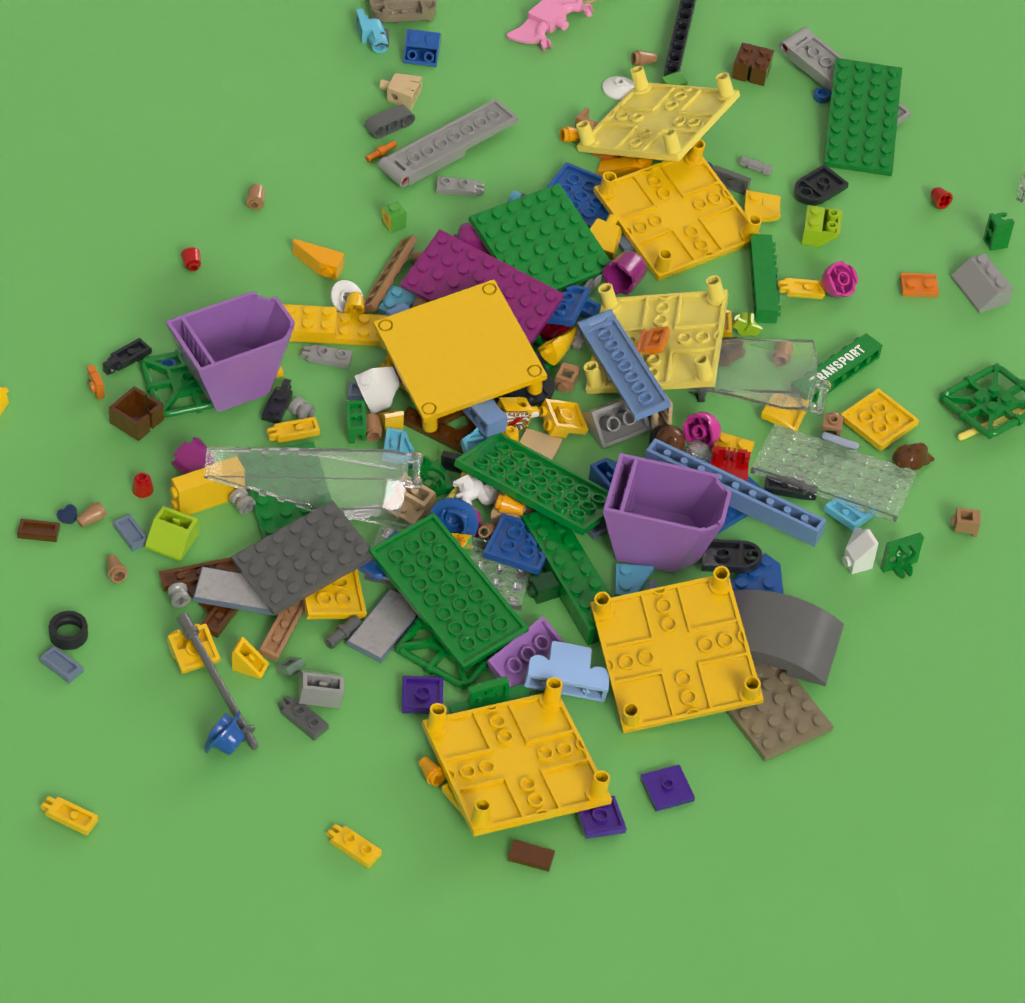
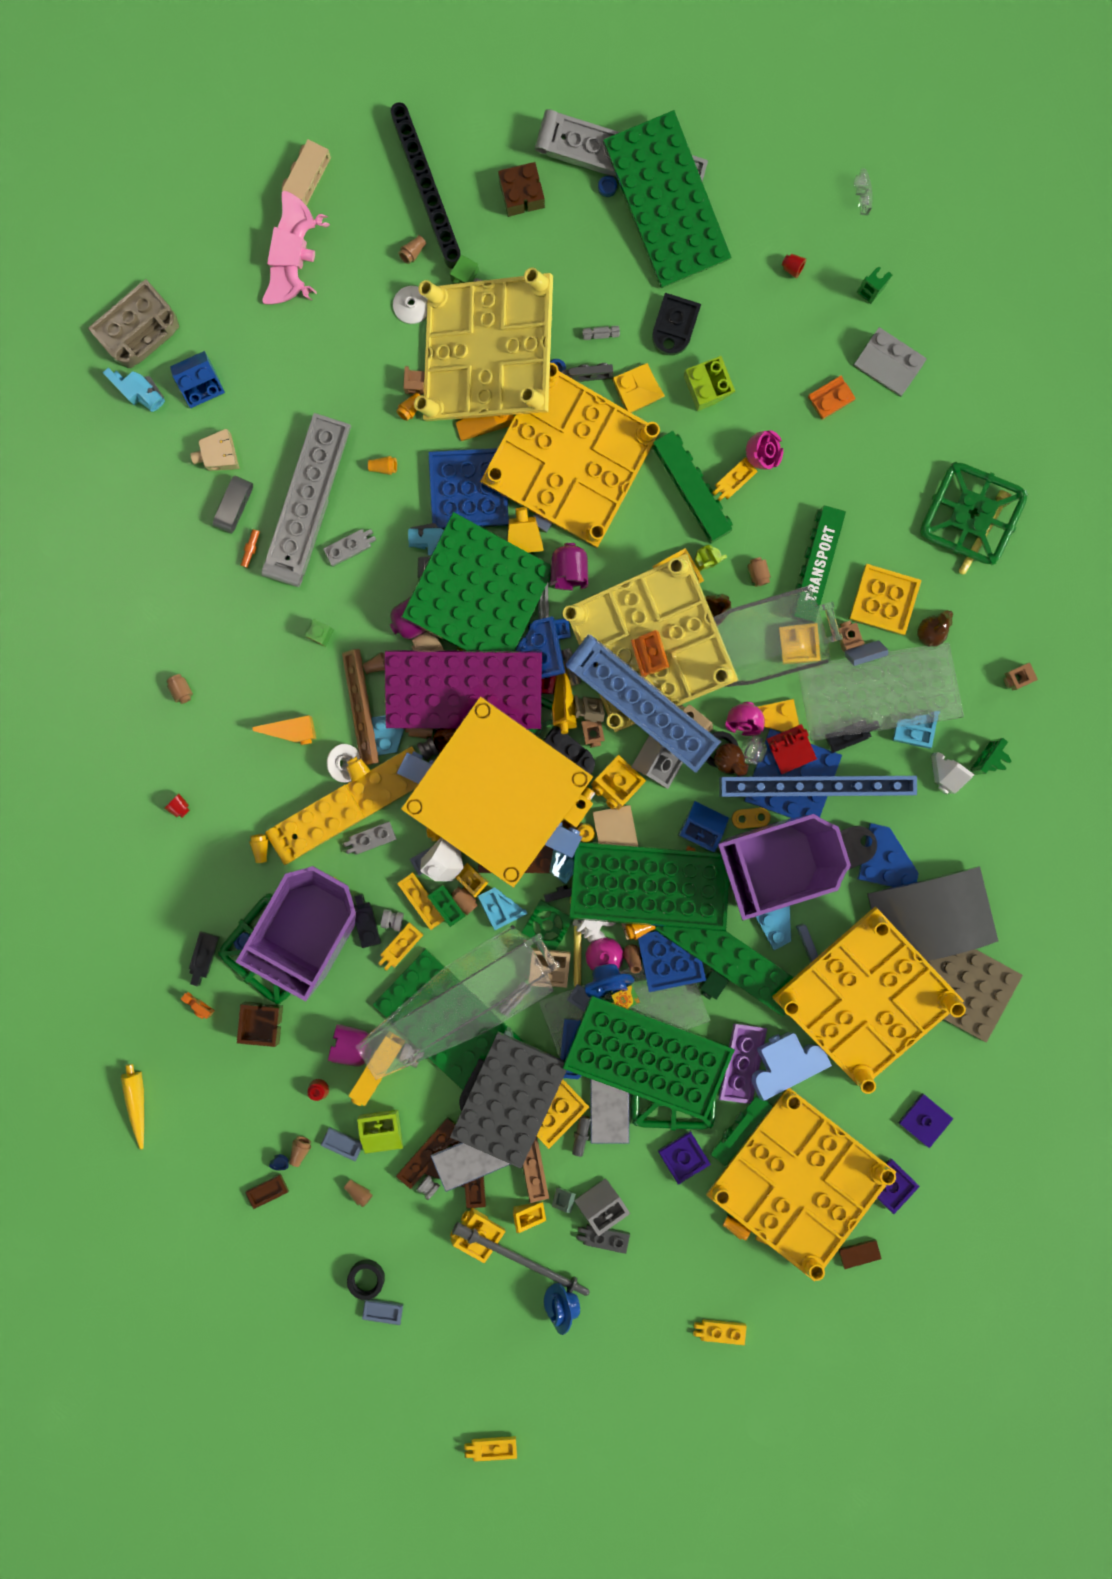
camera: 30 degrees left, 40 degrees up
none -> light orange cone [368,456,397,475]
none -> yellow plate [397,872,444,930]
none -> dark tan plate [574,695,605,722]

